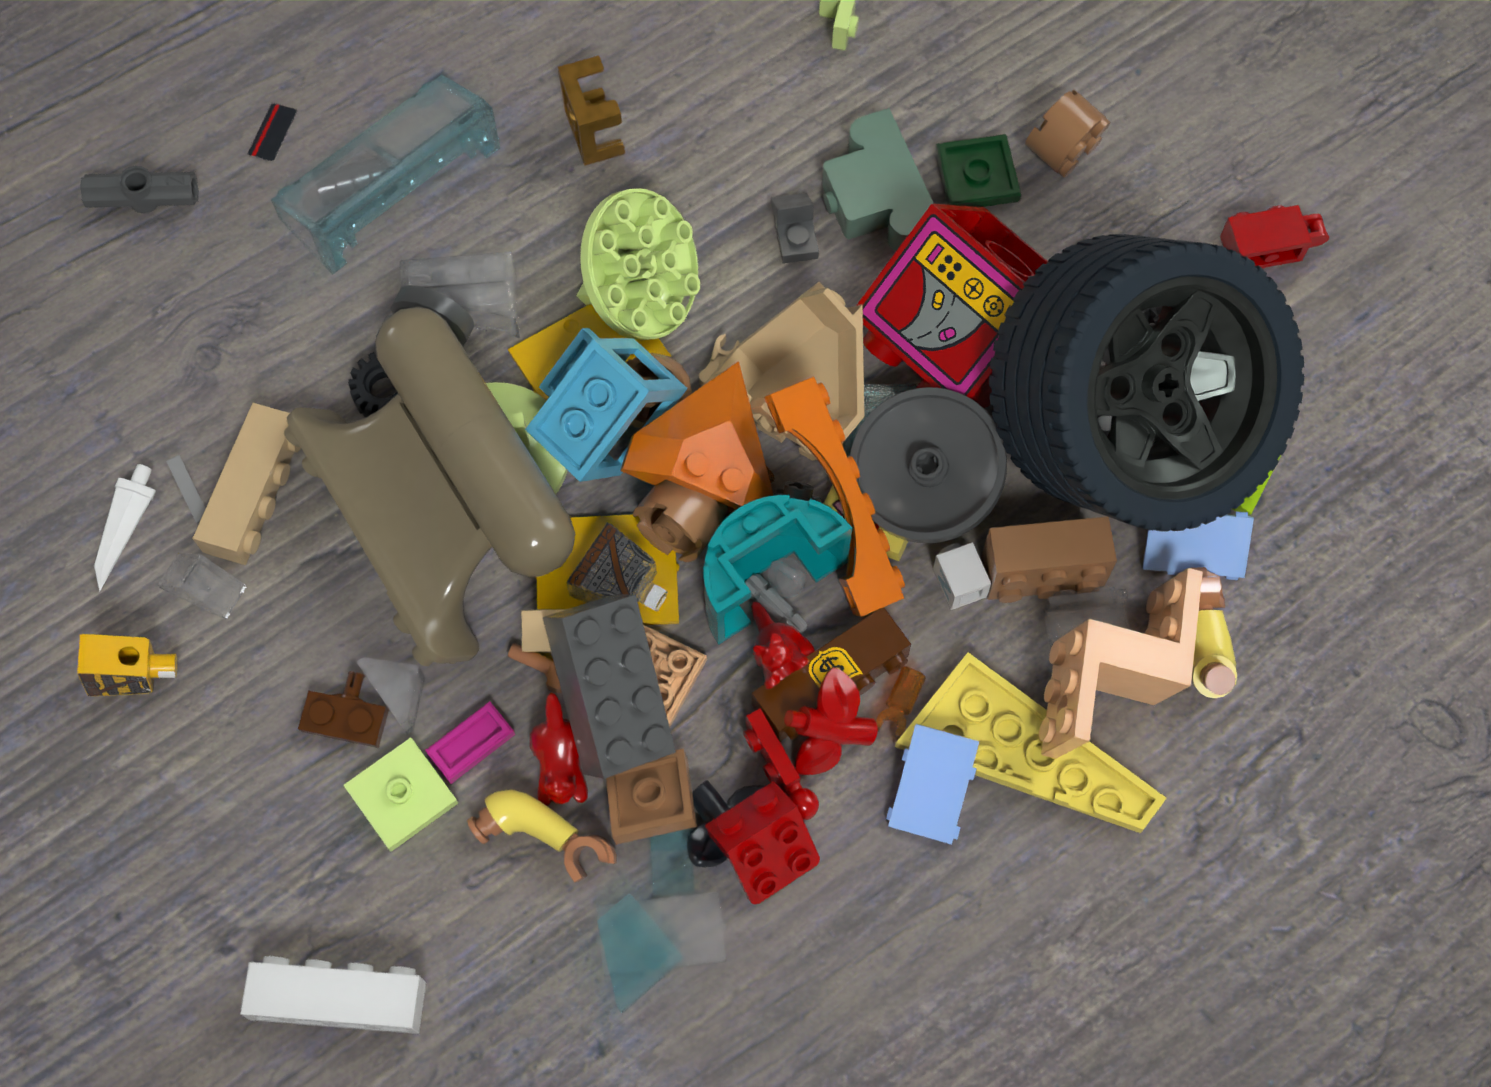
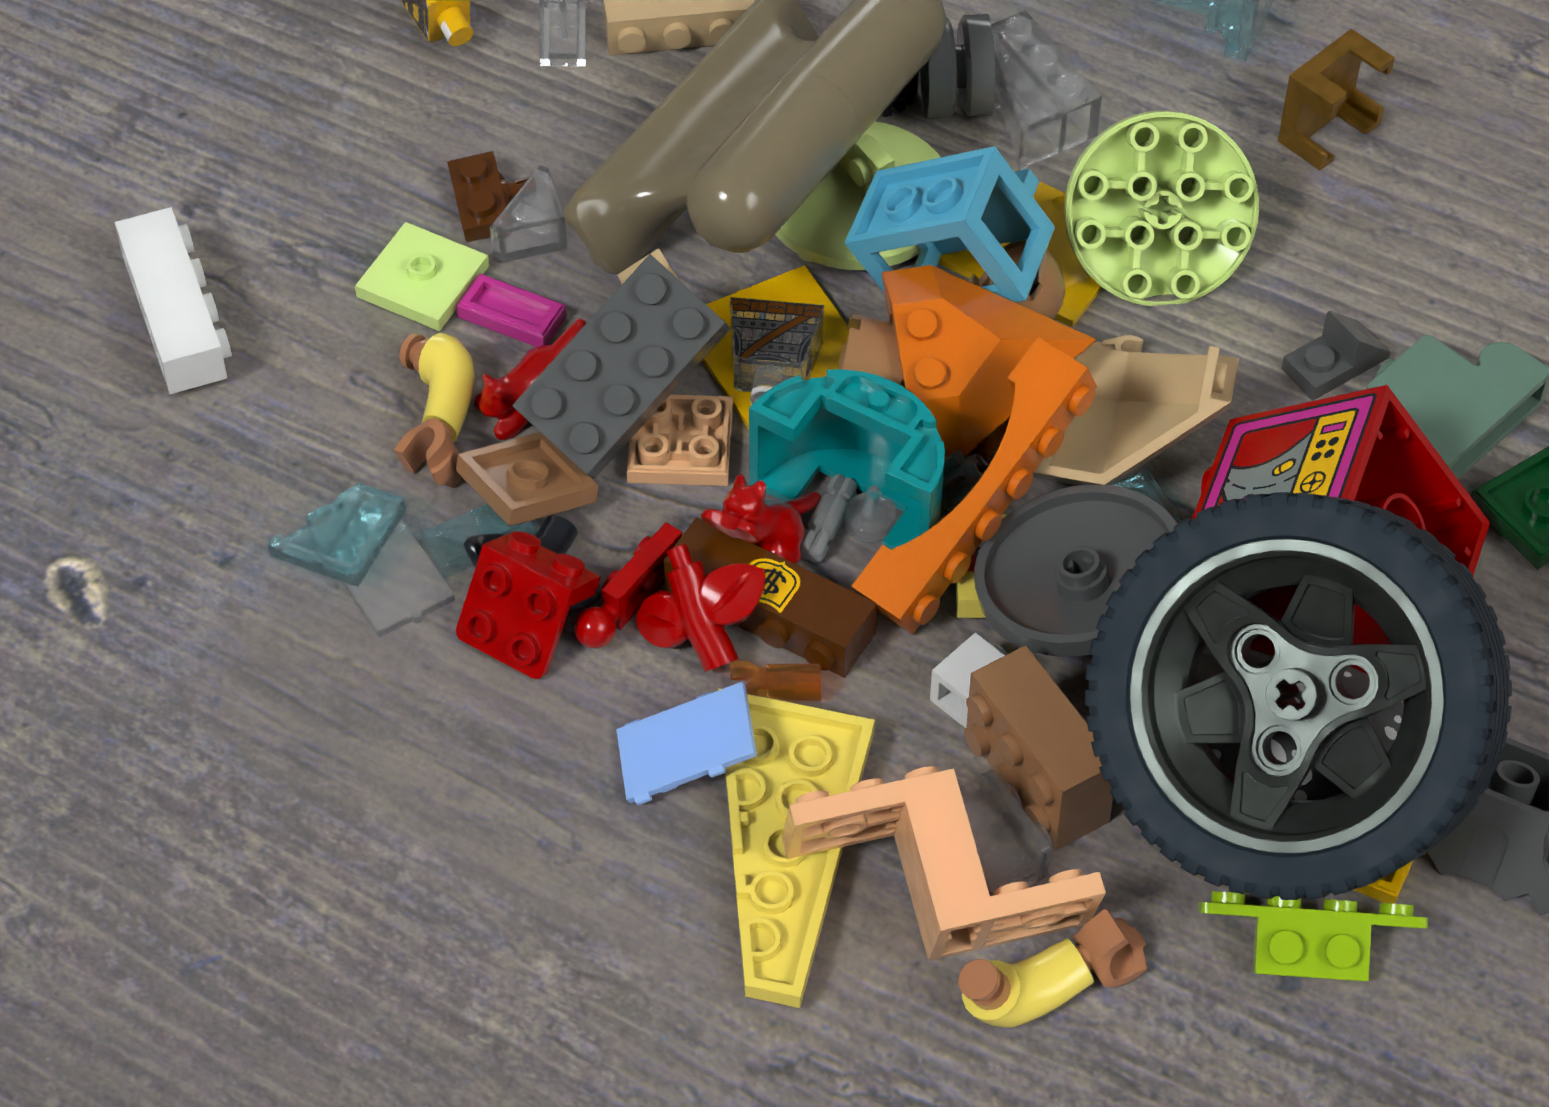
camera: 65 degrees right, 15 degrees down
light blue piece [1142,512,1254,580] -> none

